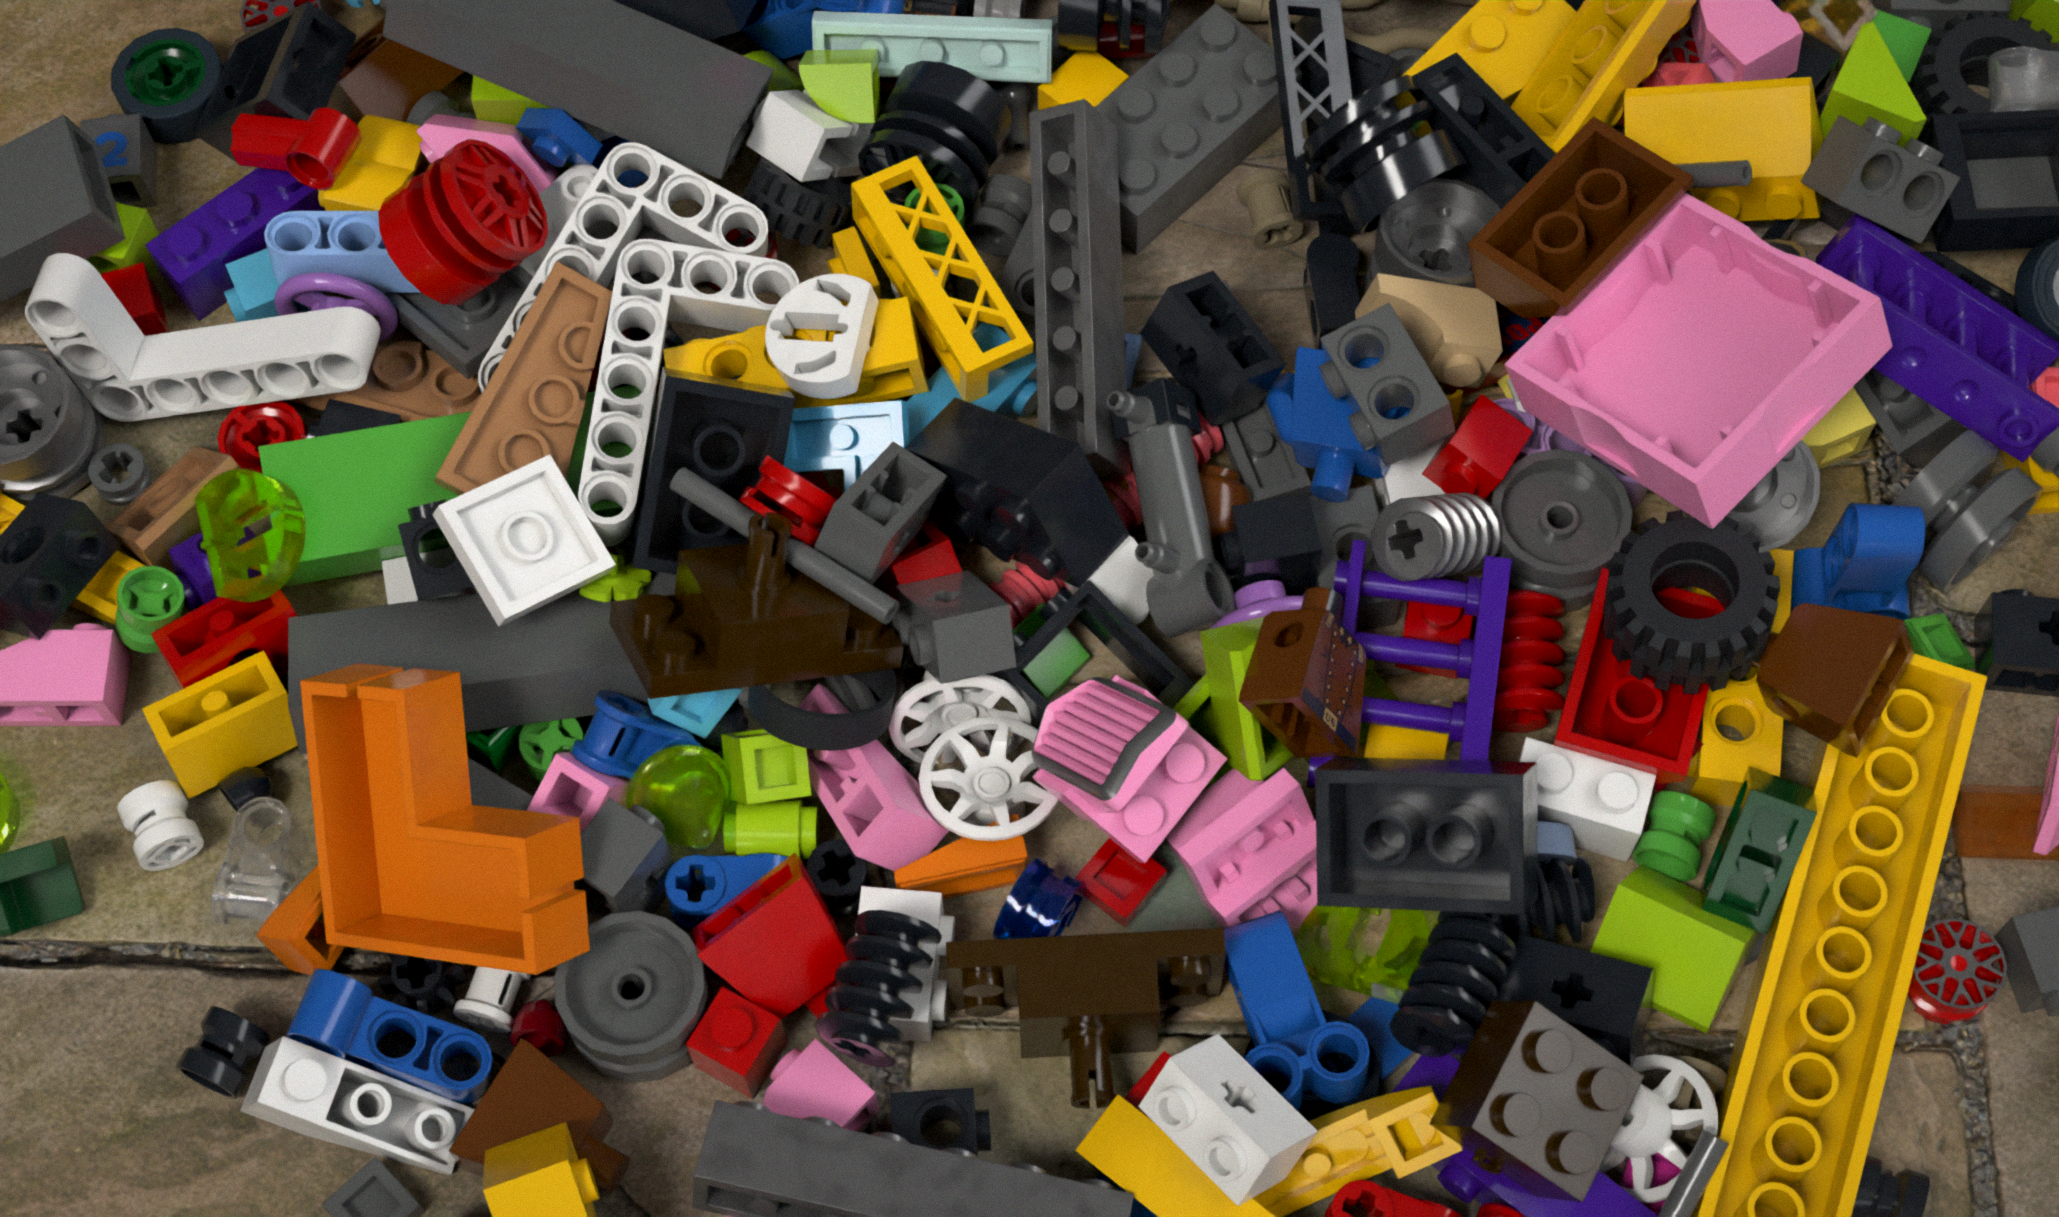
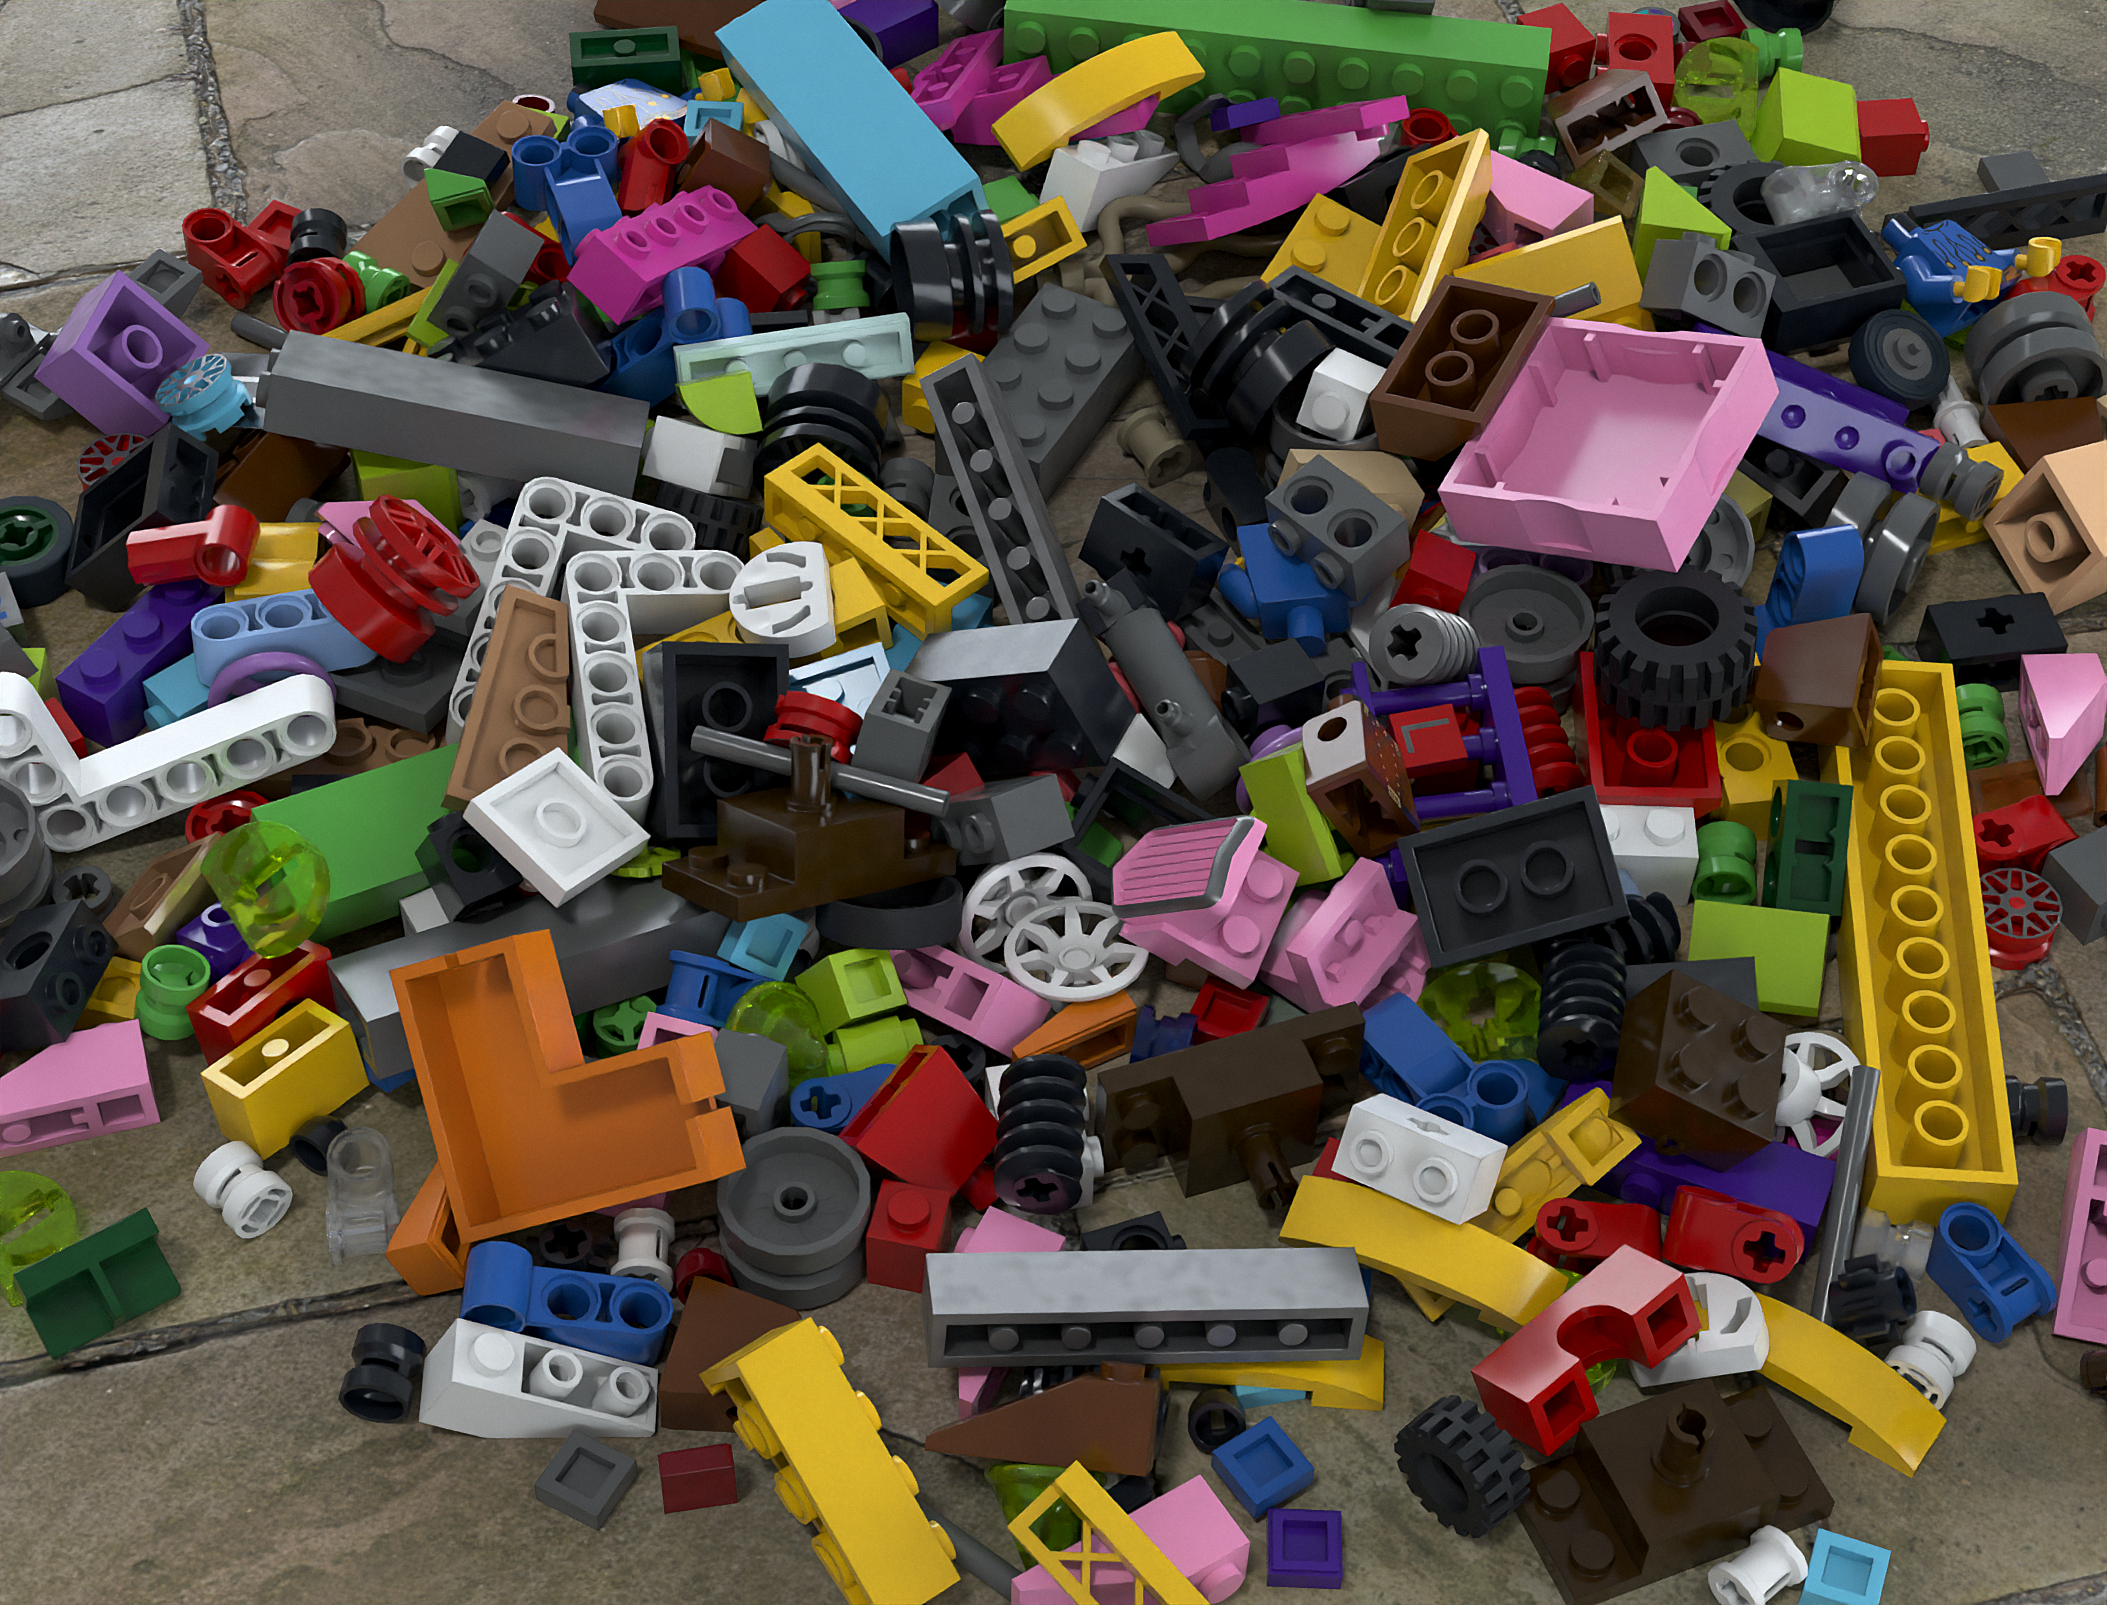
camera: 20 degrees left, 15 degrees down
blue plate [515,108,603,167] -> none
none -> white brick [1296,347,1387,441]
none -> red tile [1388,703,1468,779]
none -> bright green wheel [1955,683,2010,771]
none -> red piece [1972,794,2080,891]

